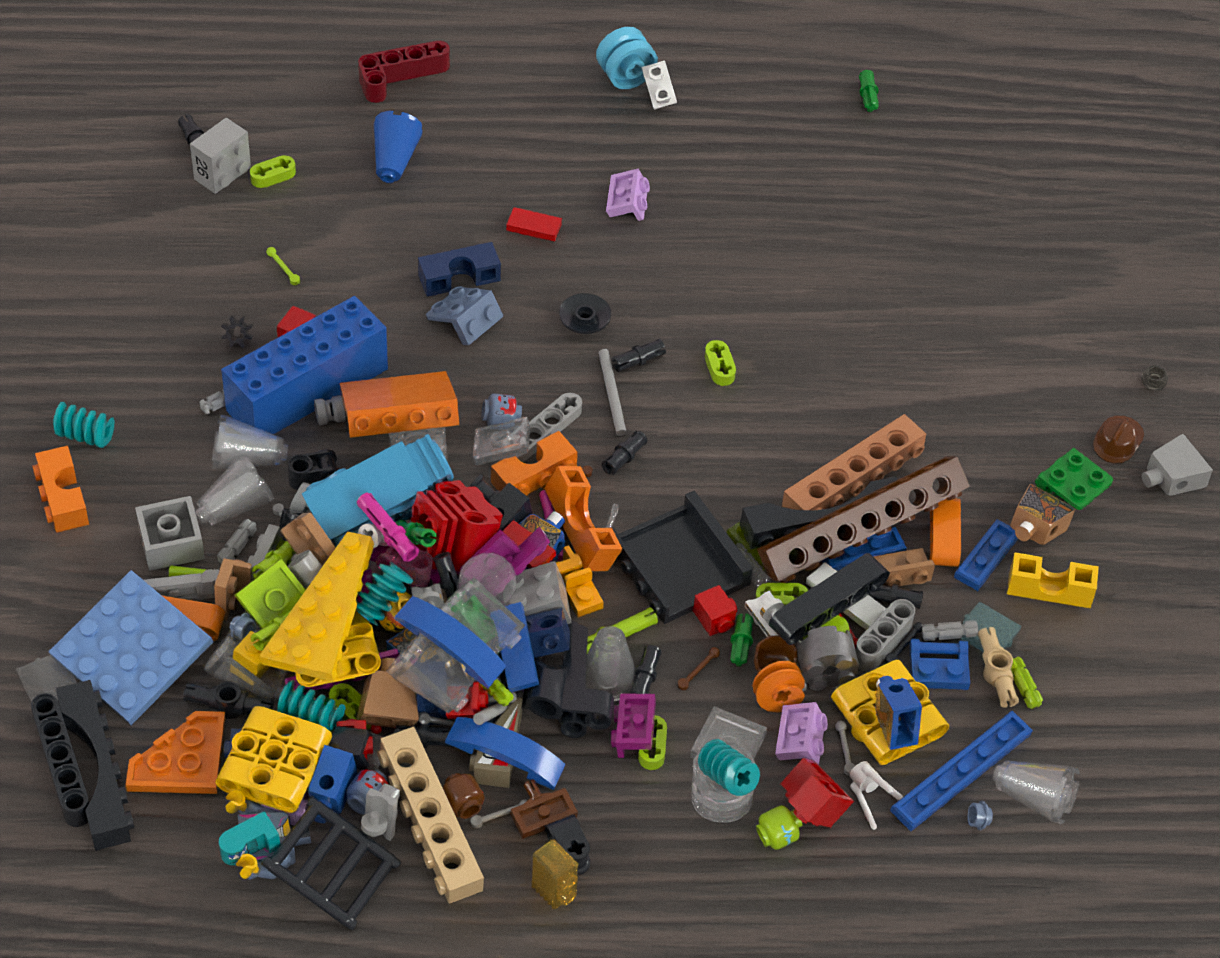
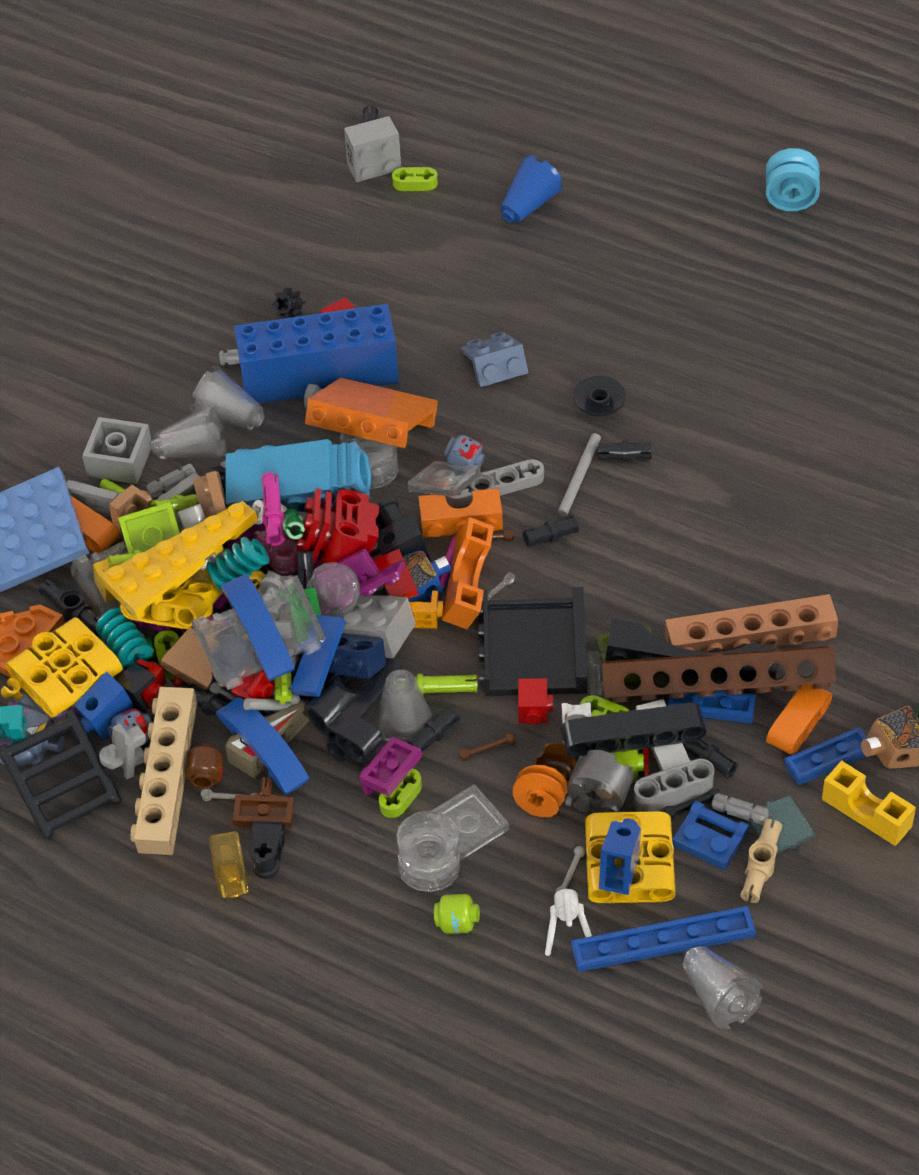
camera: 35 degrees right, 0 degrees up
orange arch [32,446,89,533] -> none
teal piece [53,402,115,448] -> none
sand blue plate [230,613,256,640] -> none
lime hinge [266,247,300,285] -> none
black piece [288,449,339,490] -> none
dark red beam [358,41,450,103] -> none
dark blue arch [418,242,501,297] -> none
red tile [506,207,562,242] -> none
light orange bracket [564,567,604,618] -> none
lavender bracket [606,169,650,221] -> none
white hips [642,60,677,110] -> none
teal piece [698,739,760,796] -> none
lime beam [705,340,736,386] -> none
green axle [730,614,754,667] -> none
lavender bracket [775,702,828,765] -> none
red brick [780,758,854,828] -> none
medium nougat bracket [873,548,935,587] -> none
sand blue plate [967,801,993,830] -> none
lime axle [1011,657,1043,709] -> none

